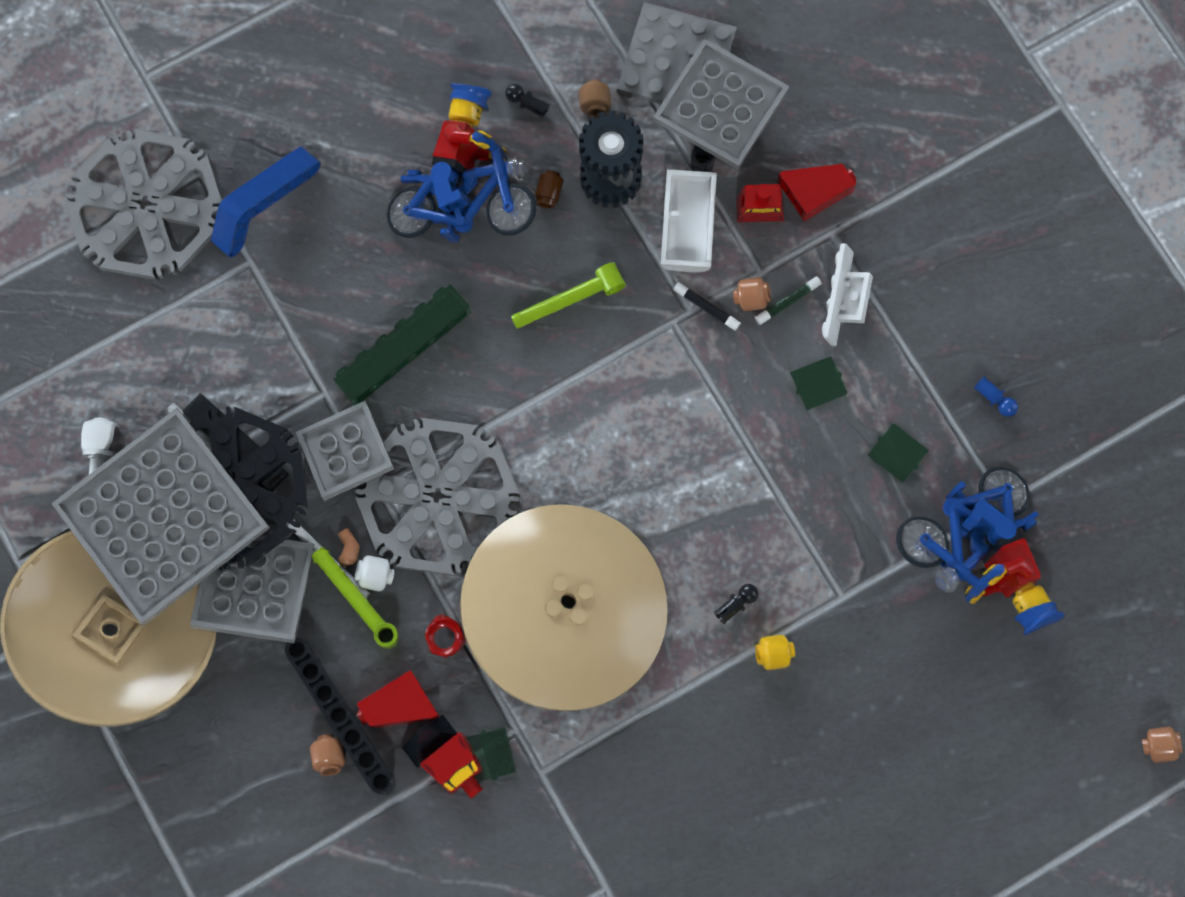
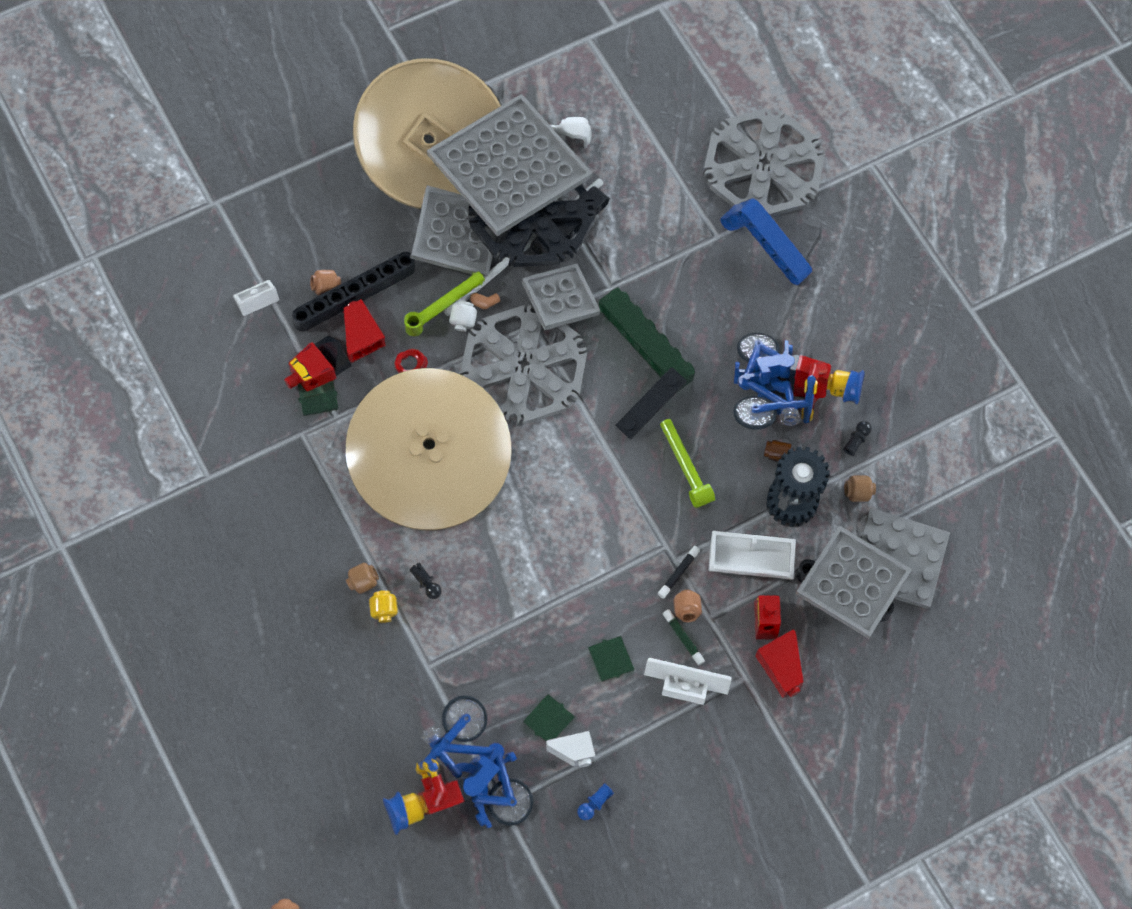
camera: 85 degrees right, 10 degrees down
none -> white slope [233,280,279,316]
none -> medium nougat head [346,563,379,594]
none -> white slope [546,731,595,767]
none -> black plate [615,367,687,440]

